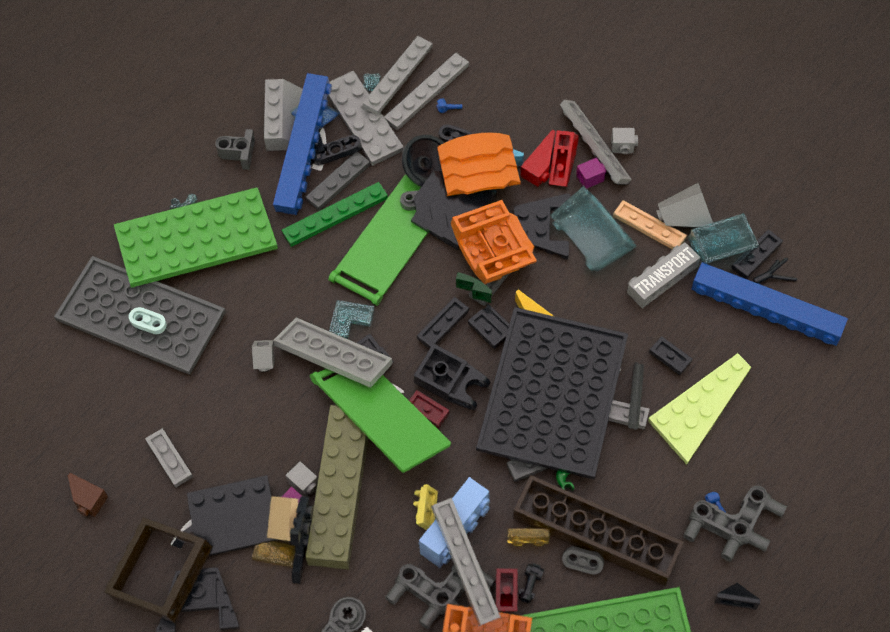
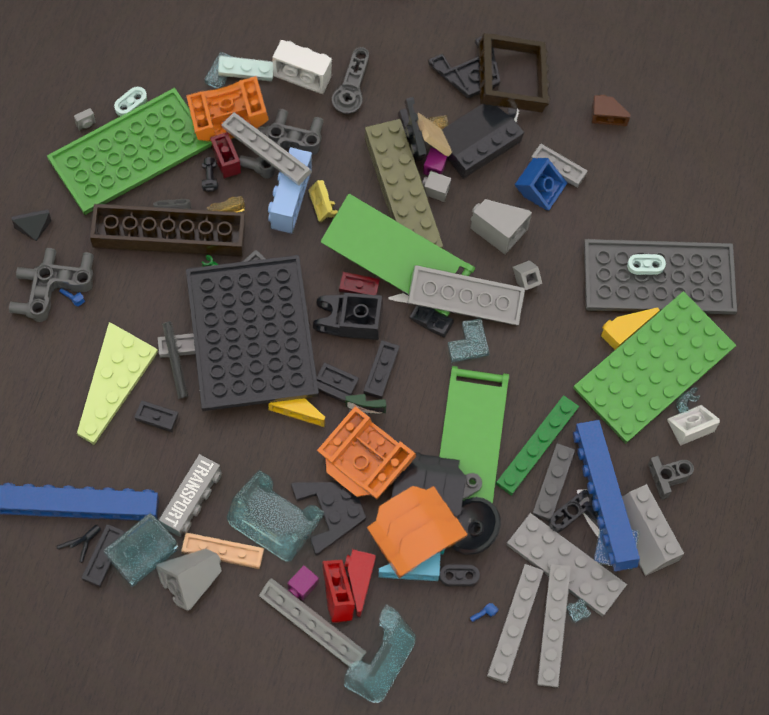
camera: 150 degrees right, 5 degrees up
light grey brick [611,128,638,154] -> none
none -> clear light blue windscreen [344,605,416,703]
none -> light grey slope [470,199,532,254]
none -> blue slope [515,158,567,210]
none -> yellow slope [601,308,660,350]
none -> white slope [667,405,720,446]

